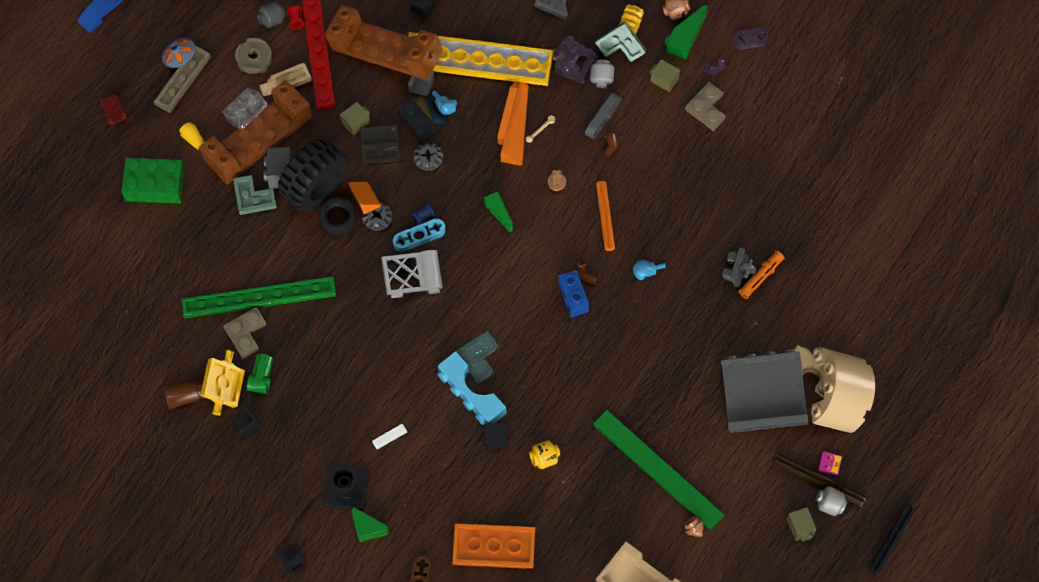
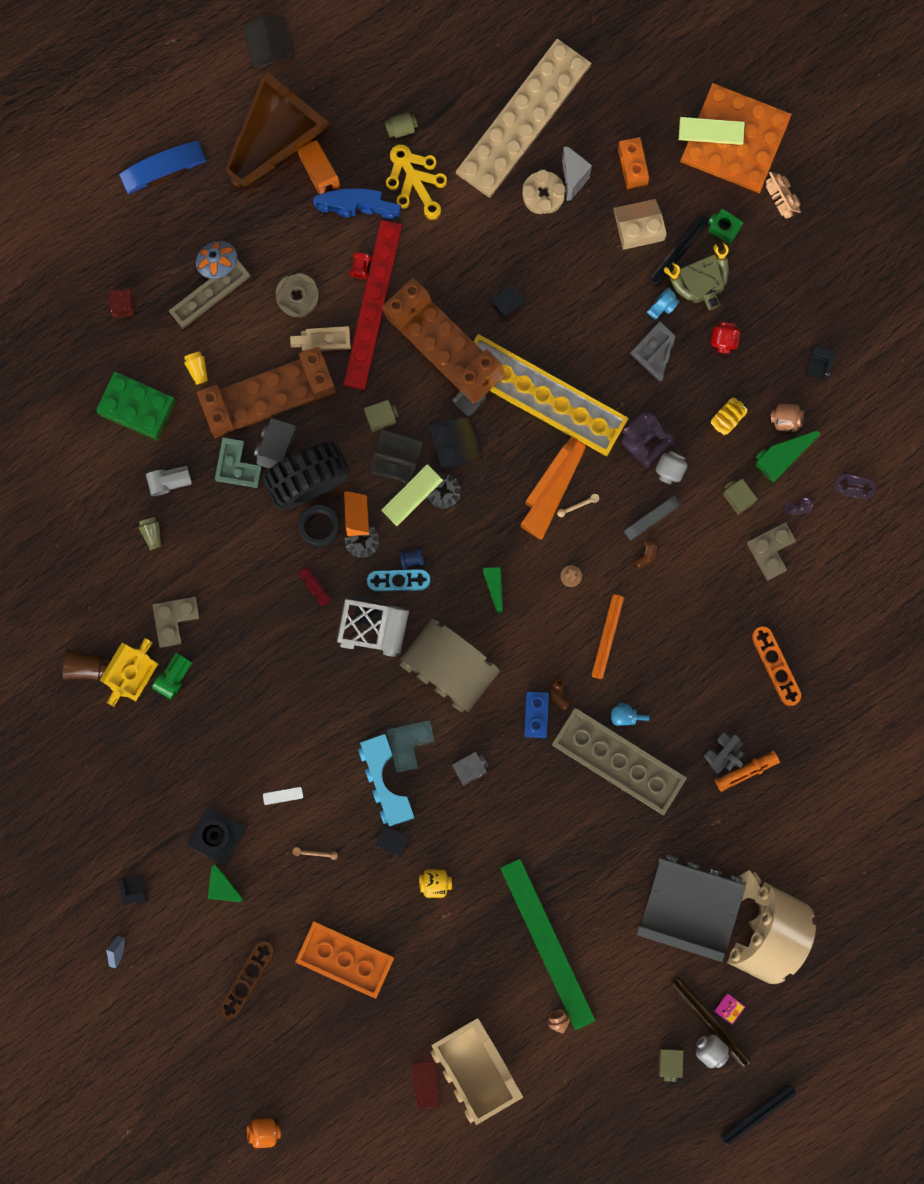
camera: 20 degrees right, 15 degrees up
green tile [182,276,336,319] -> none
clear brick [222,87,268,130] -> none
black panel [233,407,261,440] -> none
dark grey head [257,2,285,28] -> none
dark azure piece [432,91,457,115] -> none
plate [595,21,647,62] -> none
none -> olive cone [138,517,162,550]
none -> light grey piece [146,466,192,496]
none -> medium nougat hinge [292,847,338,860]
none -> dark red axle [298,567,332,606]
none -> yellowish green tile [381,464,443,526]
none -> dark tan cylinder [399,618,500,713]
none -> flat silver brick [452,752,488,786]
none -> dark tan plate [552,708,687,816]
none -> orange beam [752,626,801,706]

